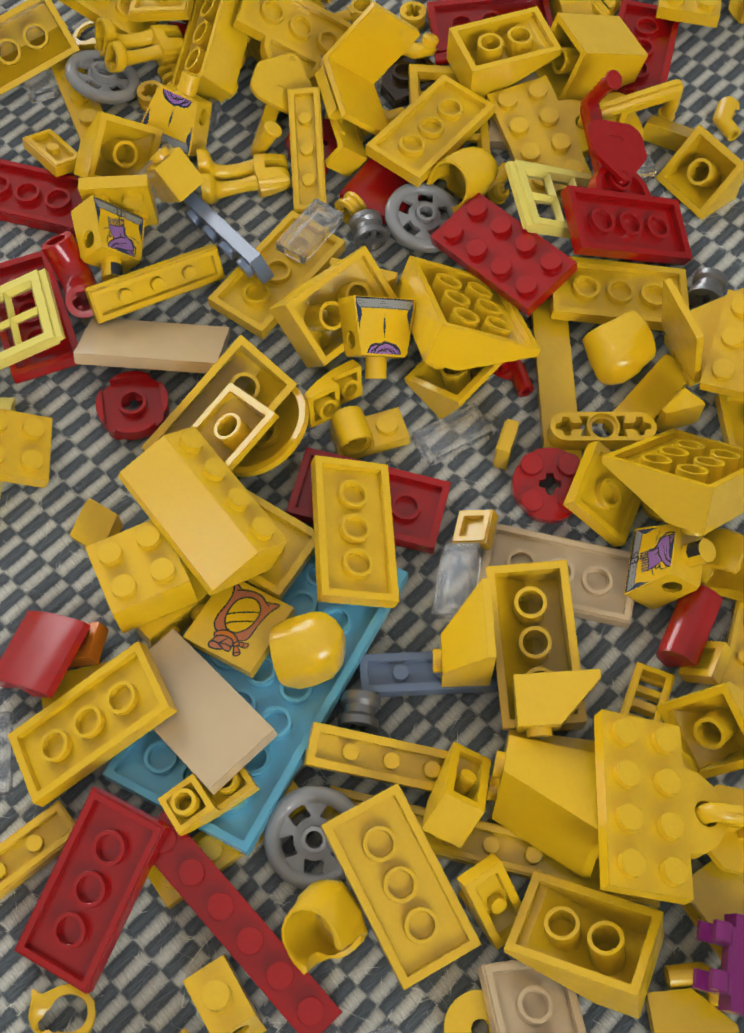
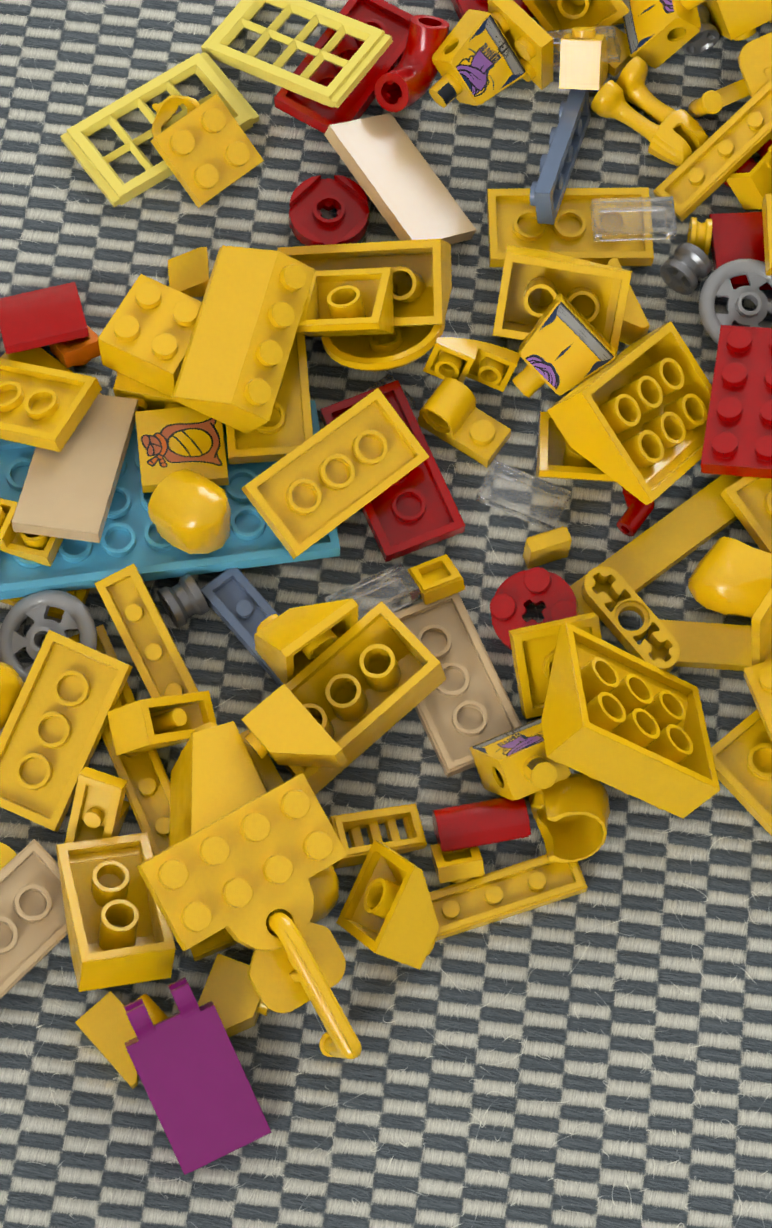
camera: 50 degrees right, 5 degrees up
yellow tile [85,243,225,324] -> none
yellow slope [656,388,705,432] -> none

